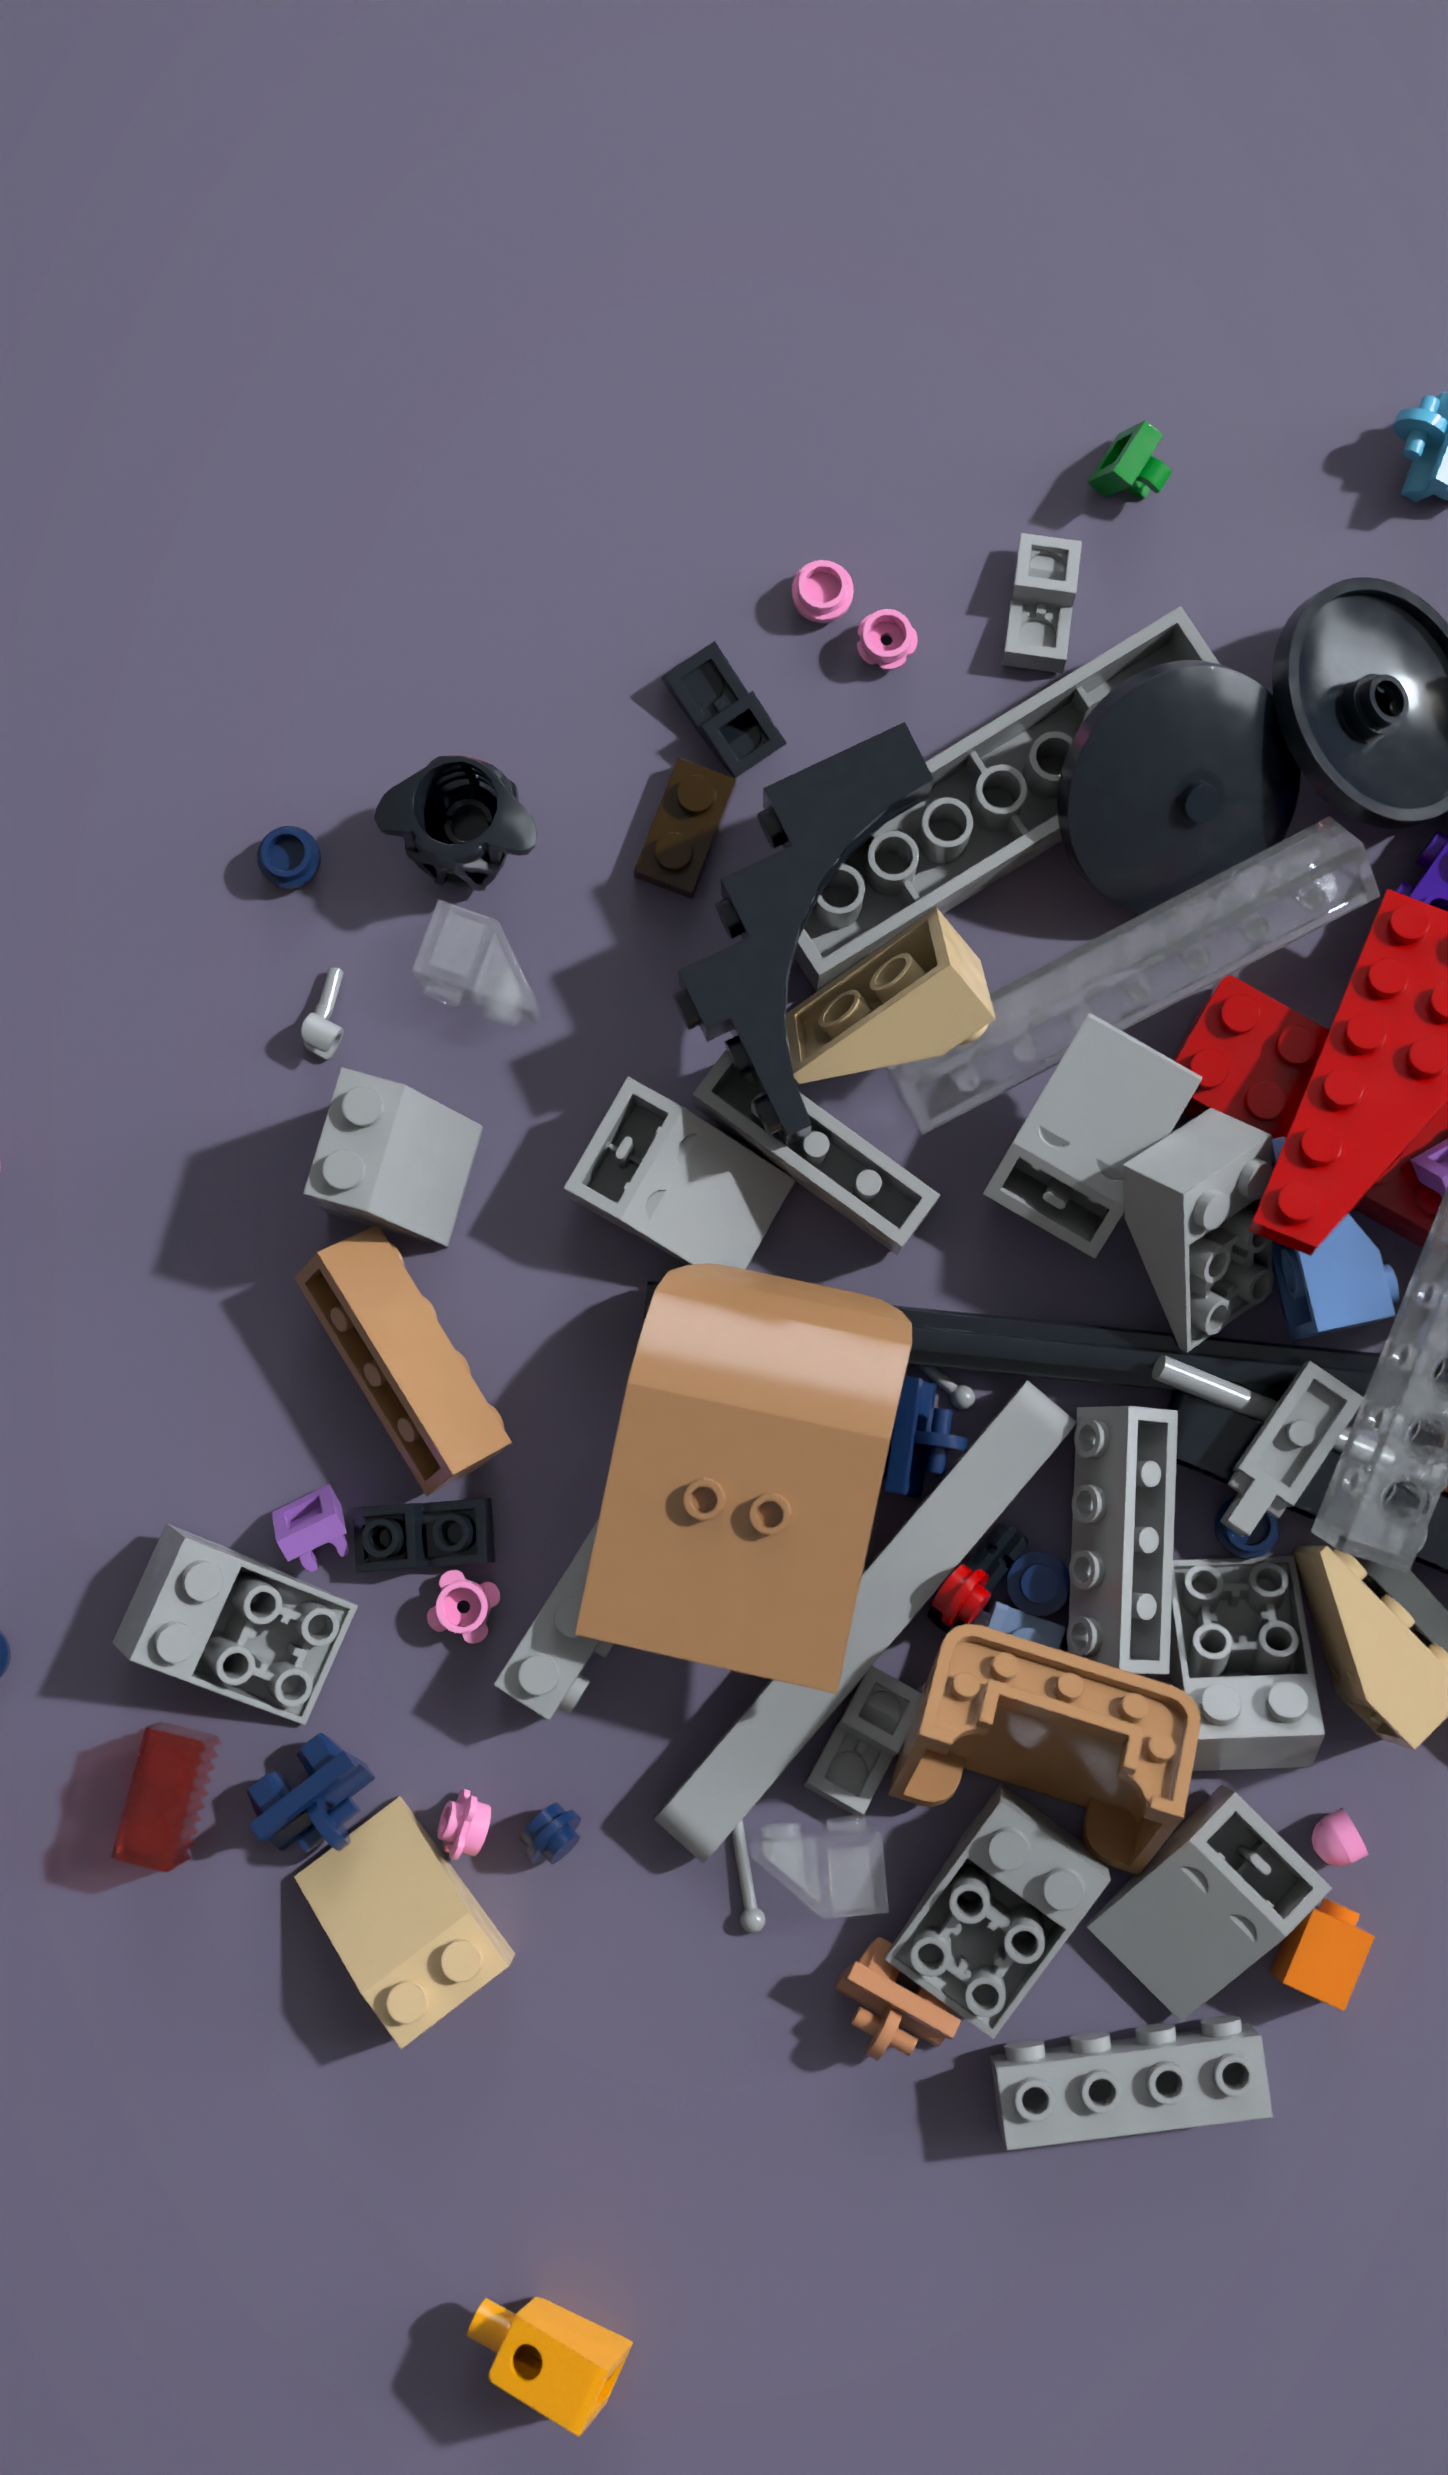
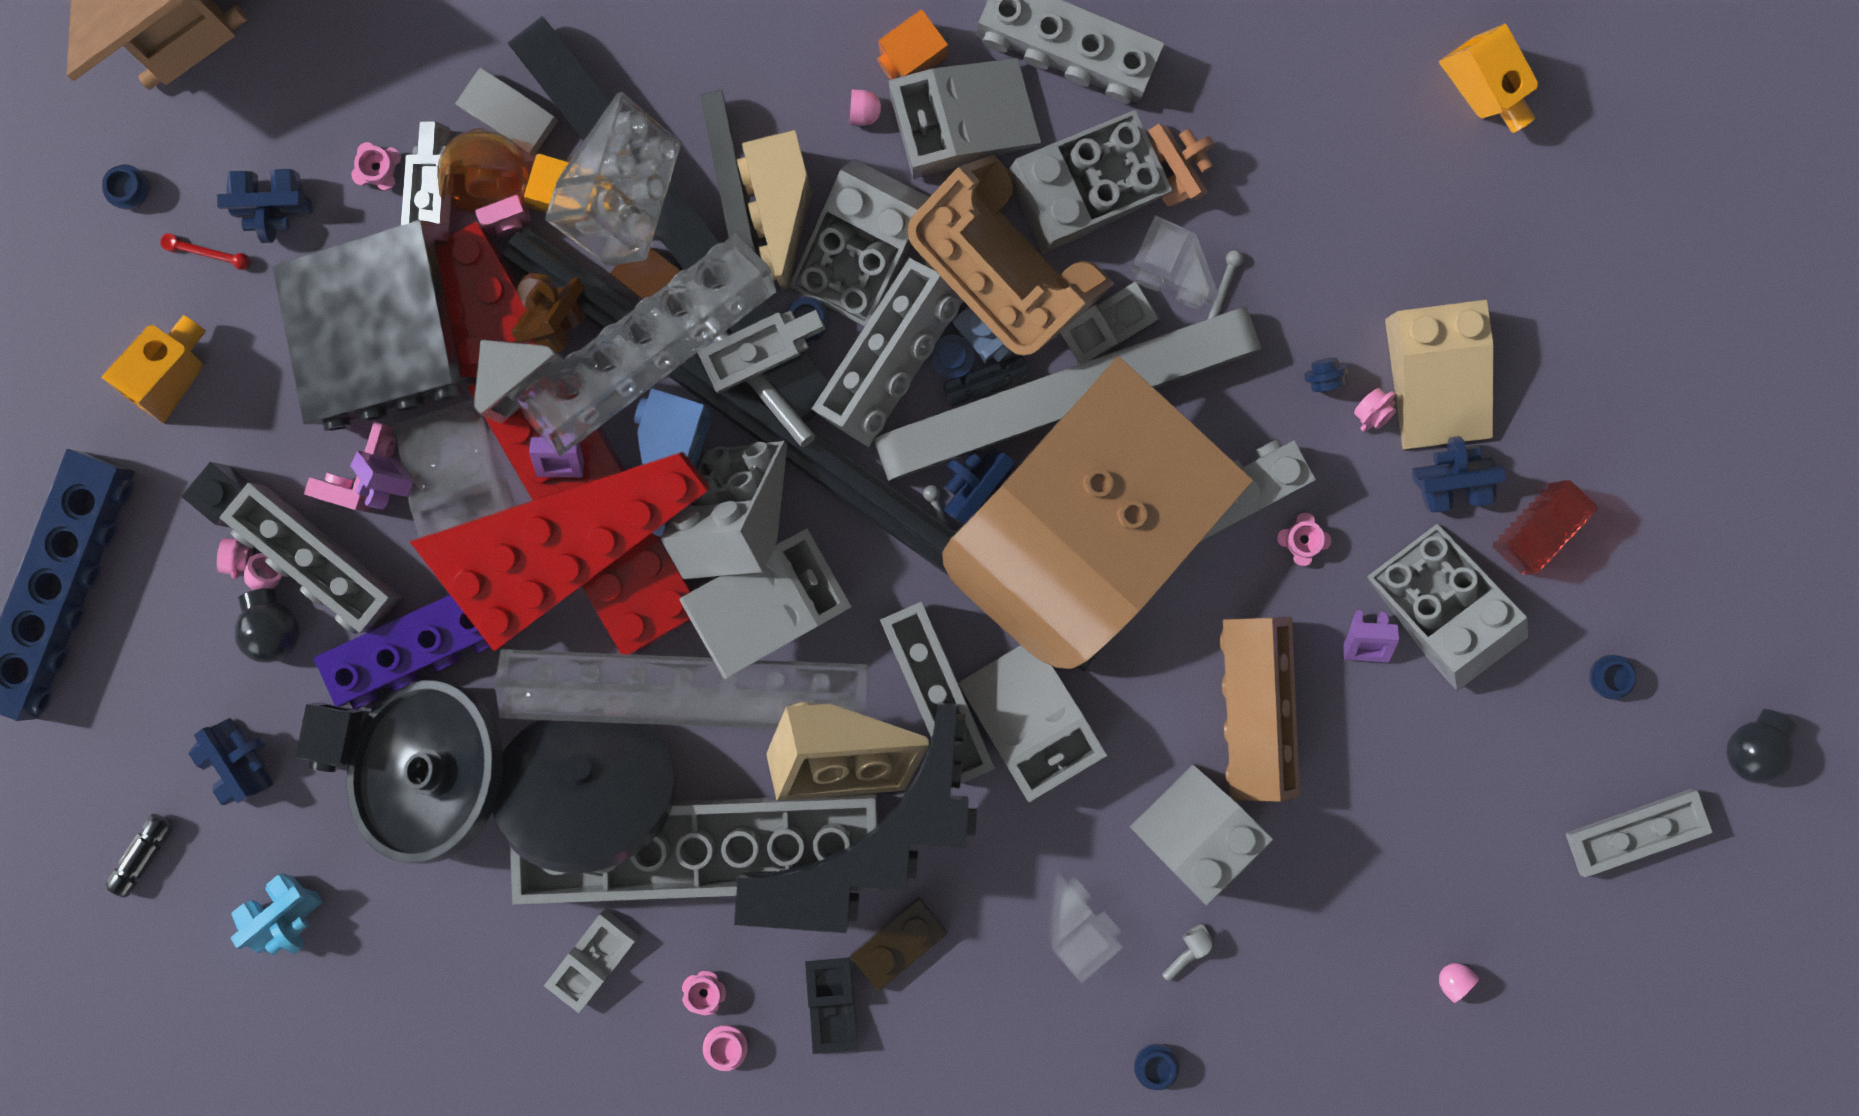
camera: 150 degrees left, 5 degrees up
black slope [353,1498,495,1573] -> none
black piece [374,755,537,891] -> none
red plate [932,1564,991,1627] -> none
green tile [1087,420,1172,500] -> none

